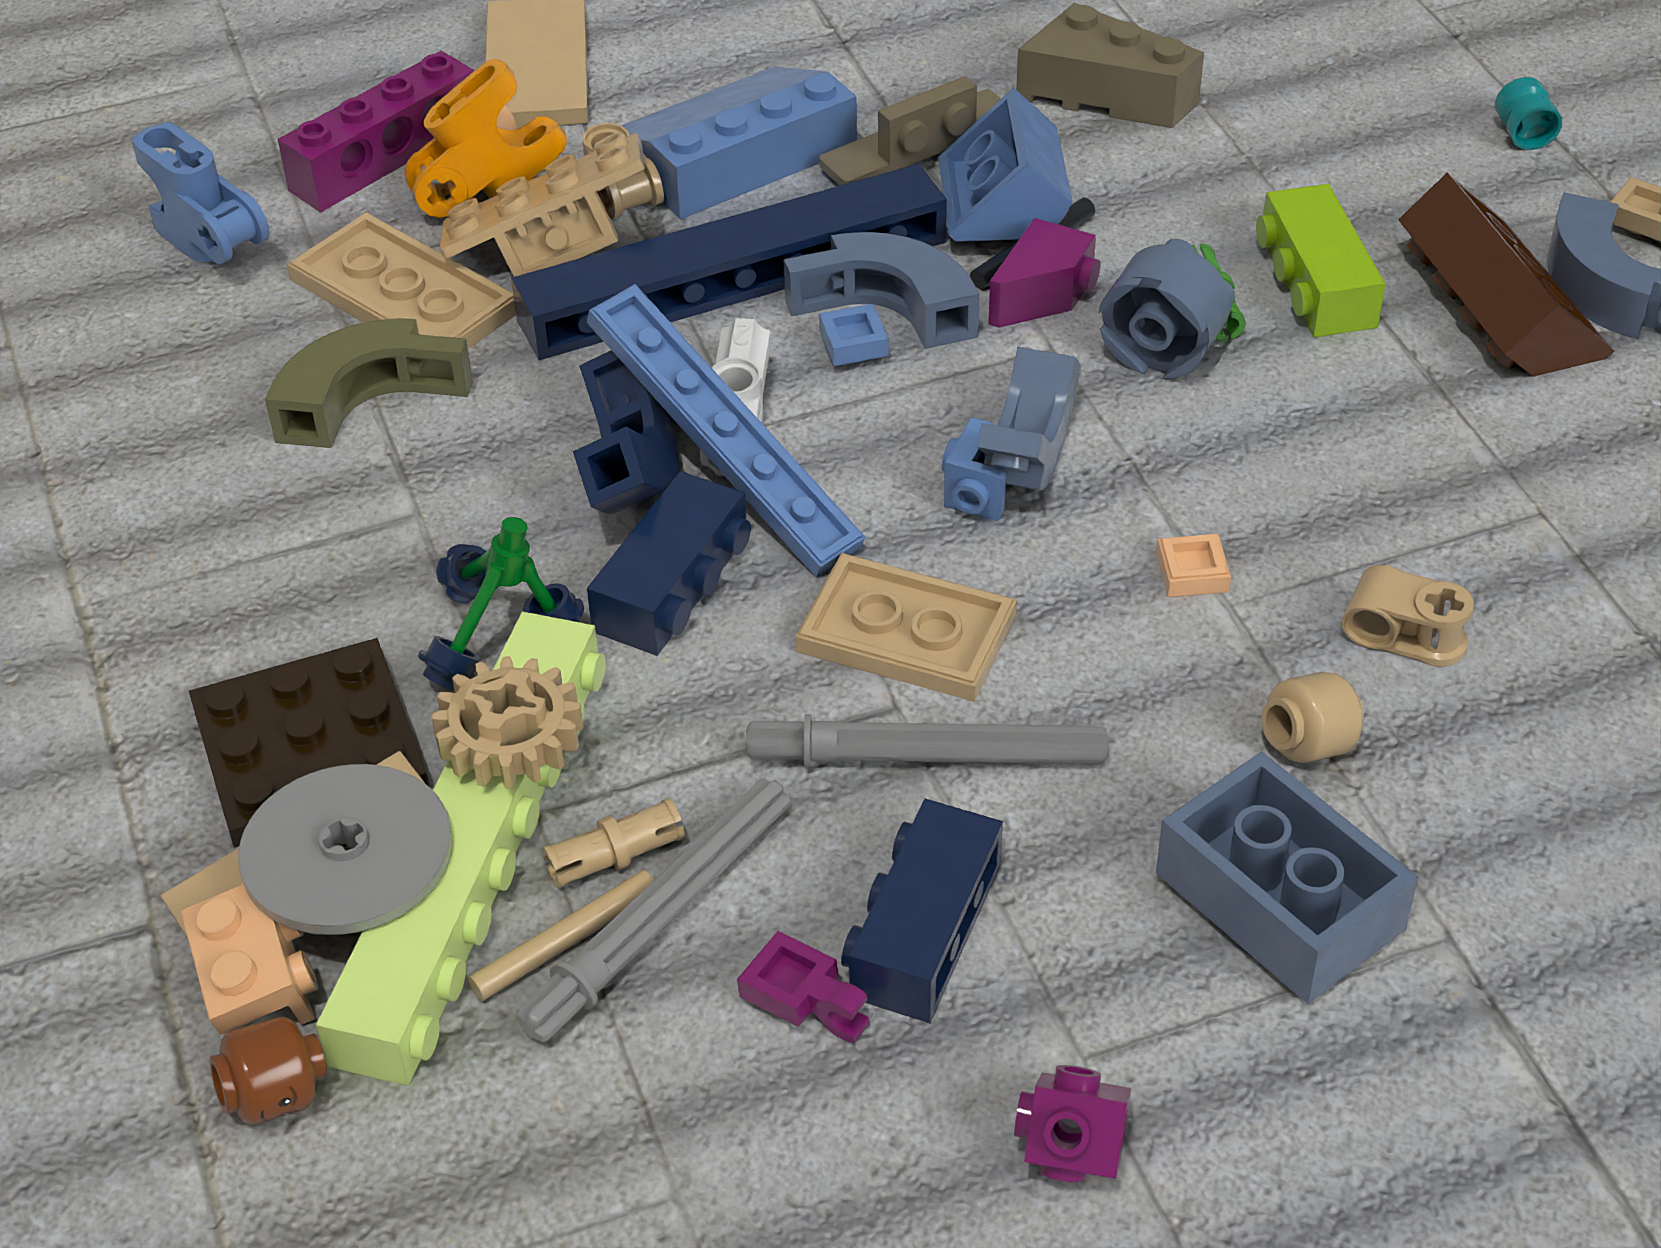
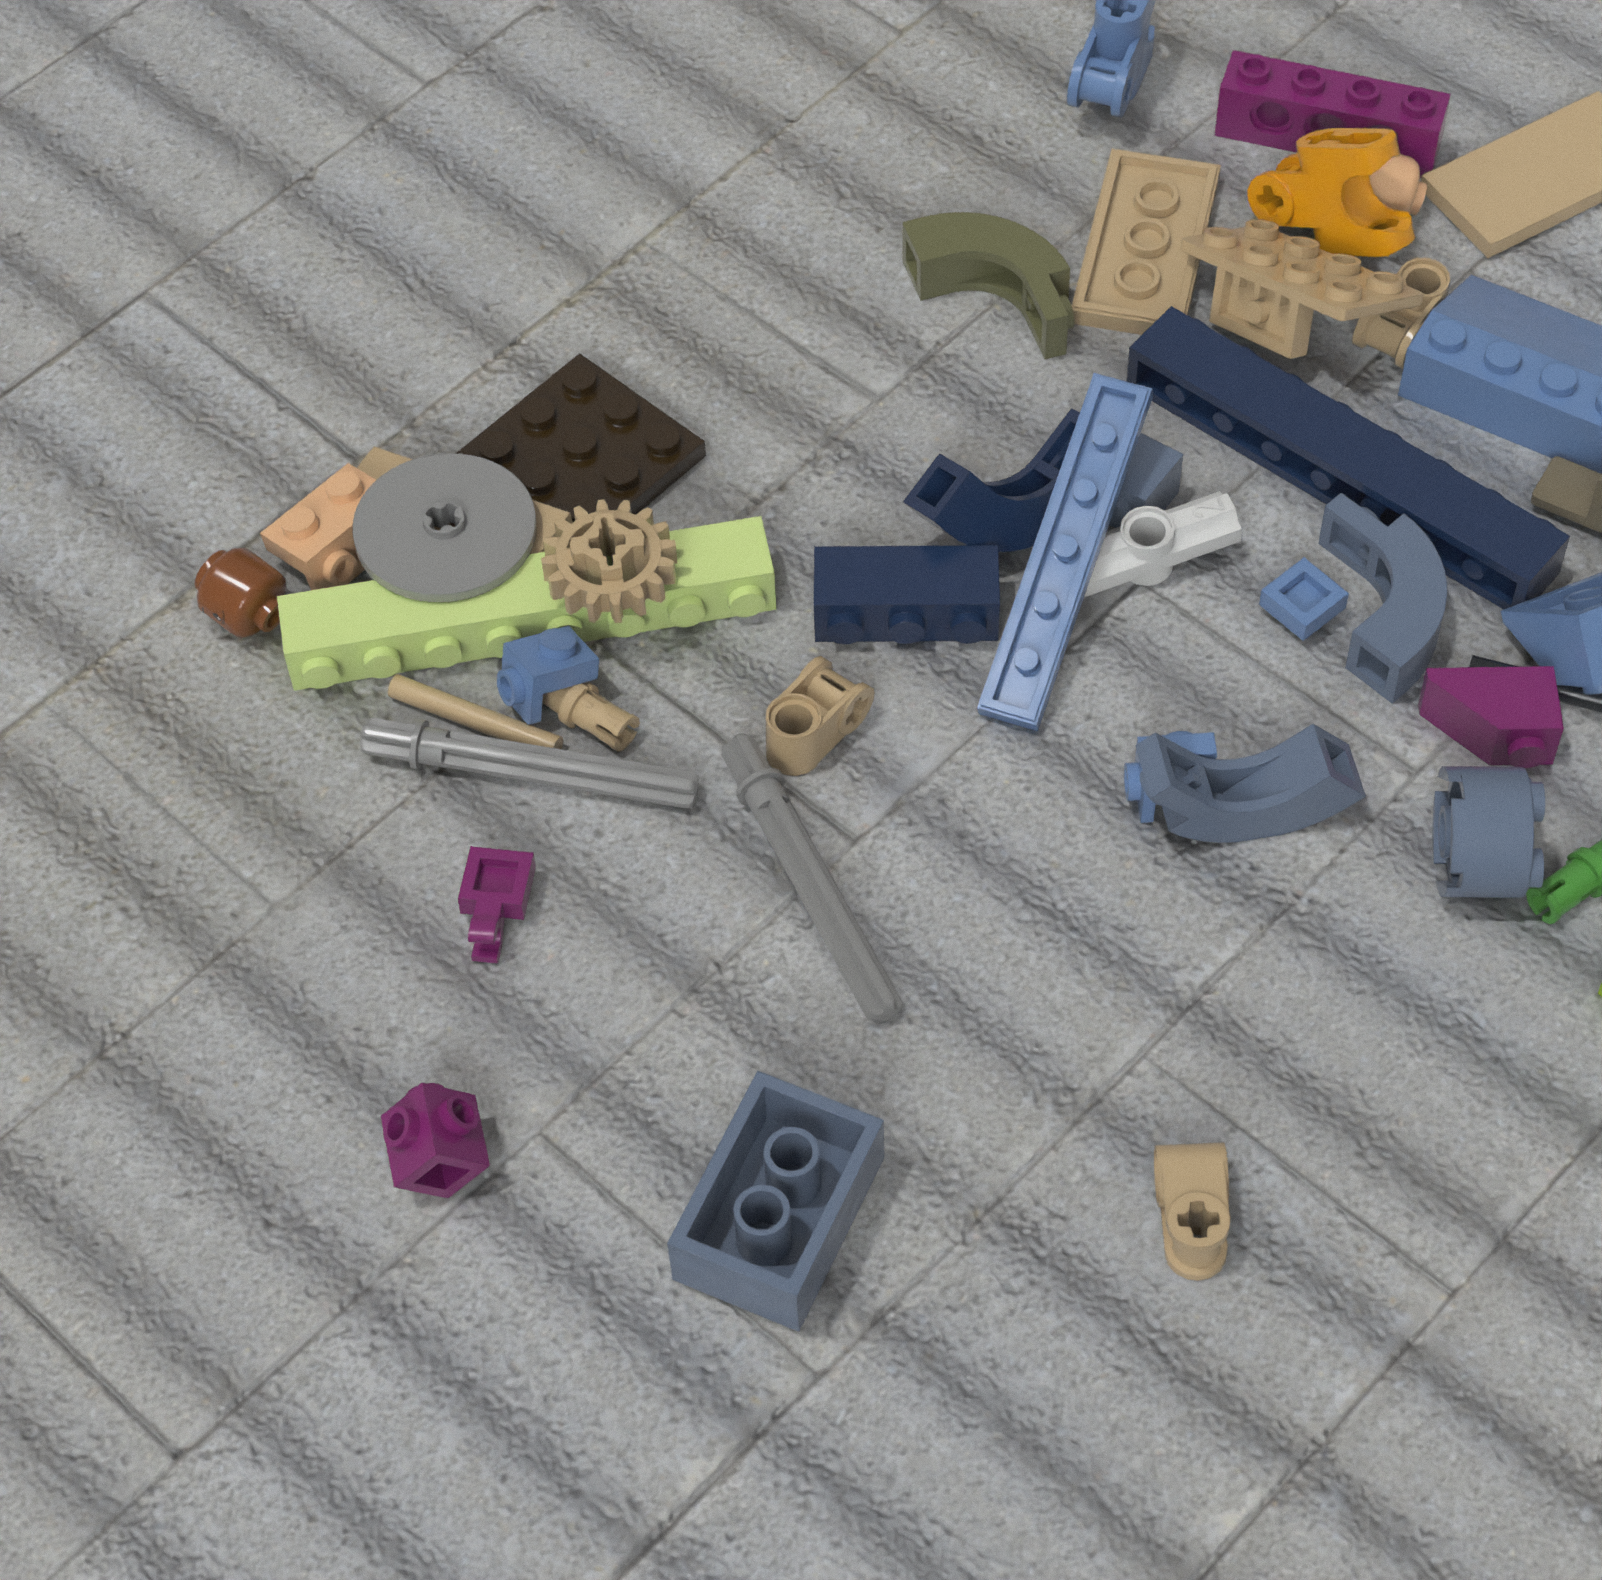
camera: 65 degrees right, 10 degrees up
plant [418,517,584,691] -> none
tan tile [795,553,1017,702] -> none
dark blue brick [841,798,1003,1023] -> none
light nougat tile [1156,534,1231,597] -> none
tan head [1262,671,1364,763] -> none
none -> medium blue bracket [497,625,599,725]
none -> tan piece [765,656,875,776]

